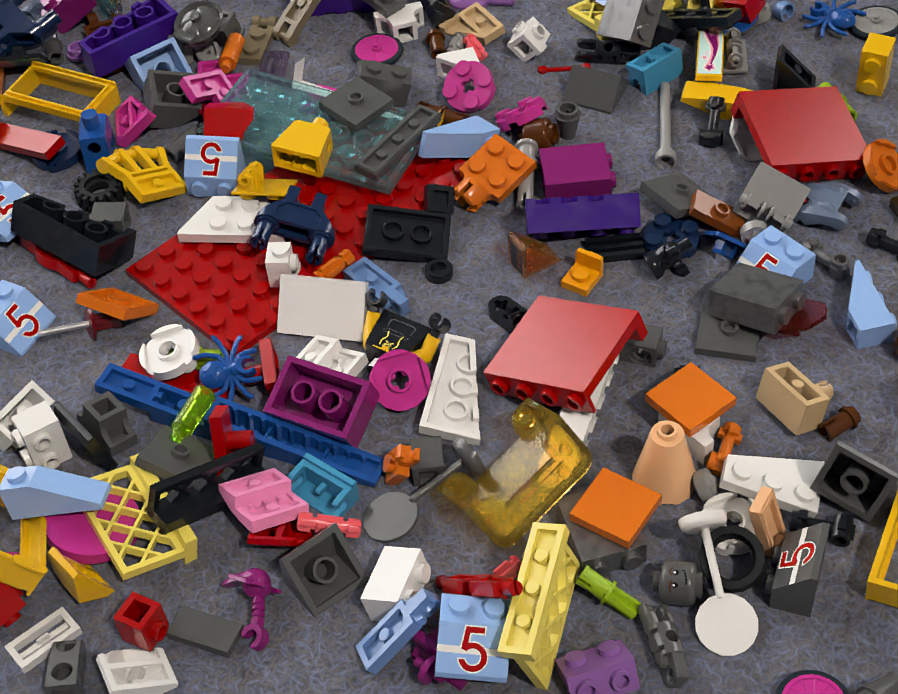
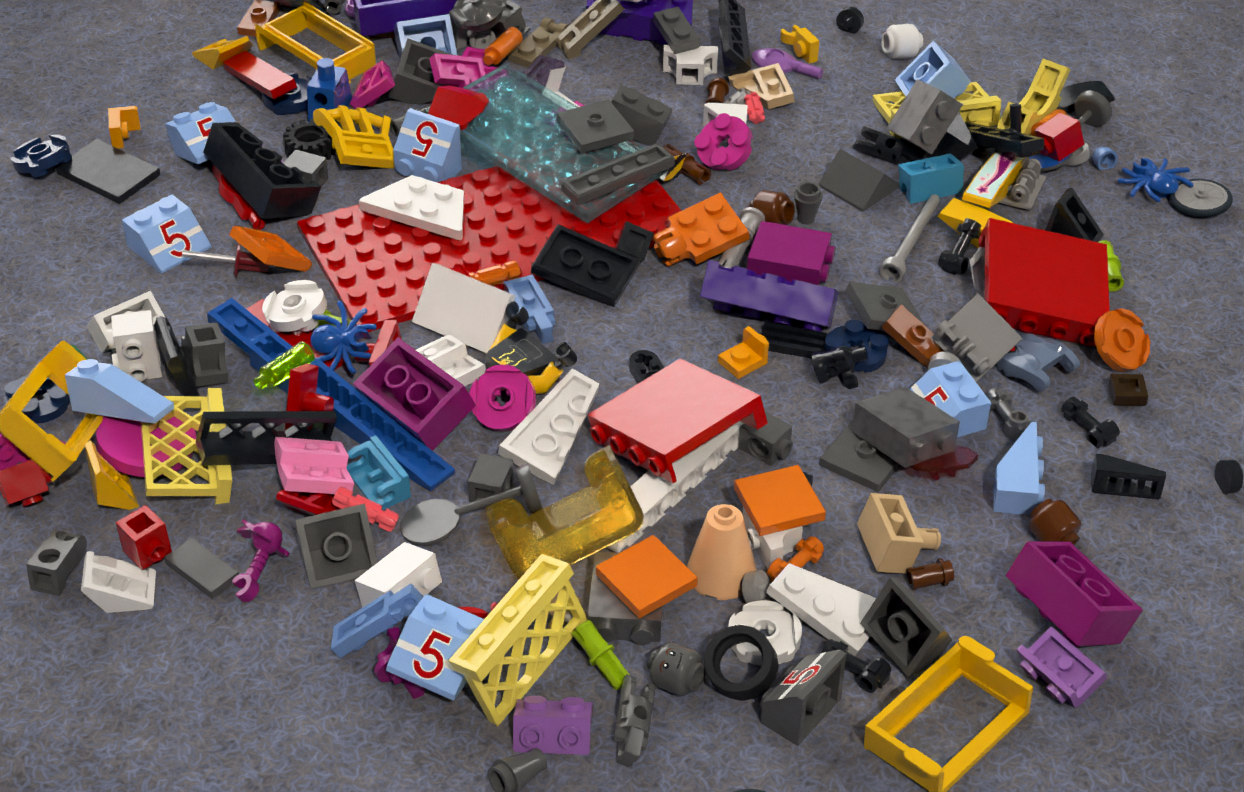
camera: 15 degrees right, 5 degrees down
white tile [4,607,82,674] -> none
dark grey plate [135,425,215,488] -> none
yellow hinge [231,161,298,200] -> none
dark blue connector [250,185,335,265] -> none
white brick [265,242,301,287] -> none
yellow torso [271,117,333,178] -> none
dark pink wheel [351,33,403,65] -> none
orange plate [382,444,420,485] -> none
light blue slope [418,115,500,158] -> none
black tile [424,259,453,284] -> none
red piece [435,574,523,597] -> none
dark pink plate [495,96,548,132] -> none
white brick [507,17,550,62] -> none
clear orange slope [508,231,562,279] -> none
red hinge [538,63,591,74] -> none
white piece [678,509,758,656] -> none
blue piece [700,231,747,259] -> none
light nougat tile [748,486,787,558] -> none
yellow brick [855,32,896,97] -> none

